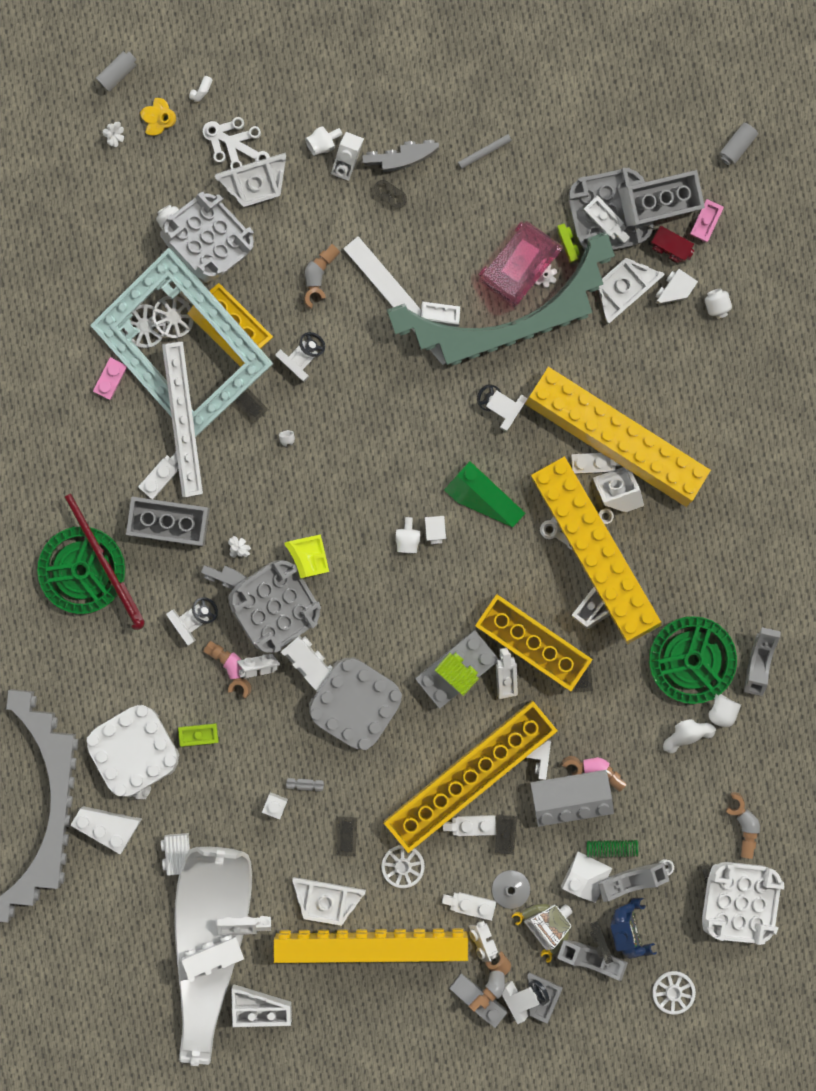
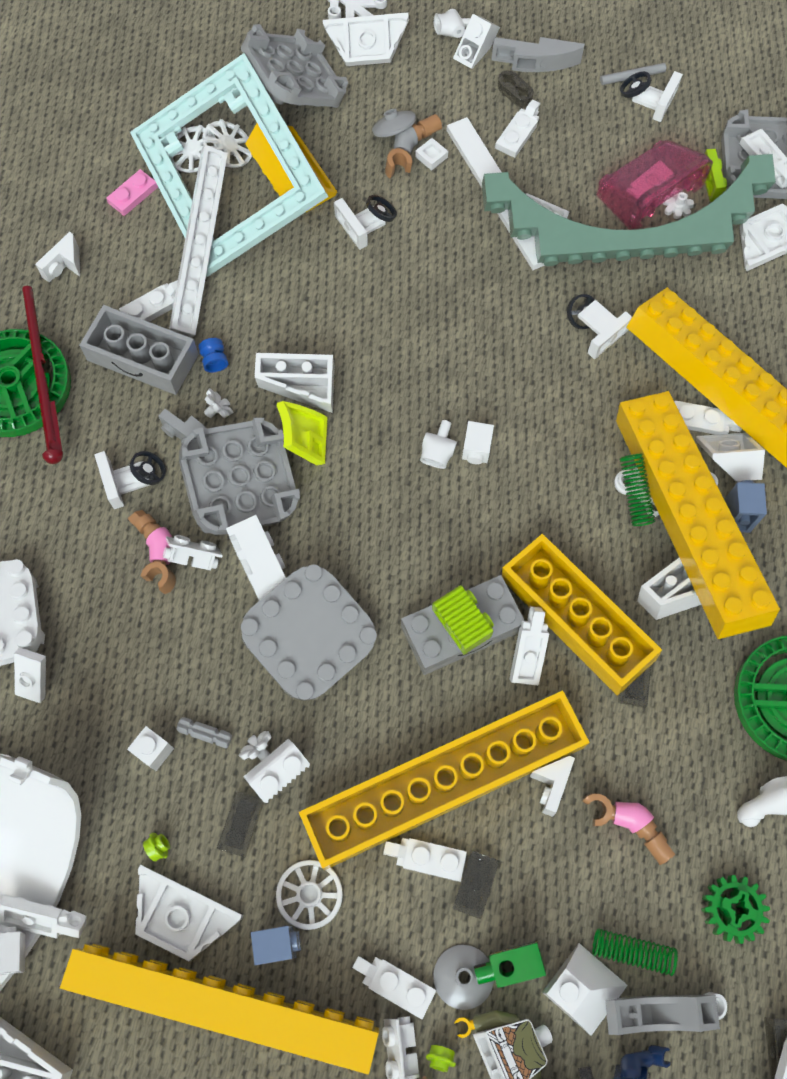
camera: 20 degrees right, 20 degrees down
lime plate [178,723,219,747] -> none
clear smoke plate [234,389,269,423] -> none
white hinge [279,430,295,446] -> none
green wedge [444,461,526,527] -> none
light grey slope [530,770,614,827] -> none
none -> white plate [14,647,46,703]
none -> white slope [35,232,80,282]
none -> lime plate [143,832,170,862]
none -> blue wheel [198,338,228,373]
none -> white plant [239,731,271,761]
none -> white brick [243,739,310,803]
none -> sand blue brick [251,926,301,965]
none -> white wedge [255,353,335,413]
none -> light grey dish [372,109,416,137]
none -> white plate [415,138,448,171]
none -> lime plate [426,1045,456,1072]
none -> green torso [474,941,546,988]
none -> white hinge [495,99,540,158]
none -> green piece [619,453,656,526]
none -> white piece [620,71,683,122]
none -> green gear [701,875,770,944]
none -> sand blue brick [724,480,767,533]

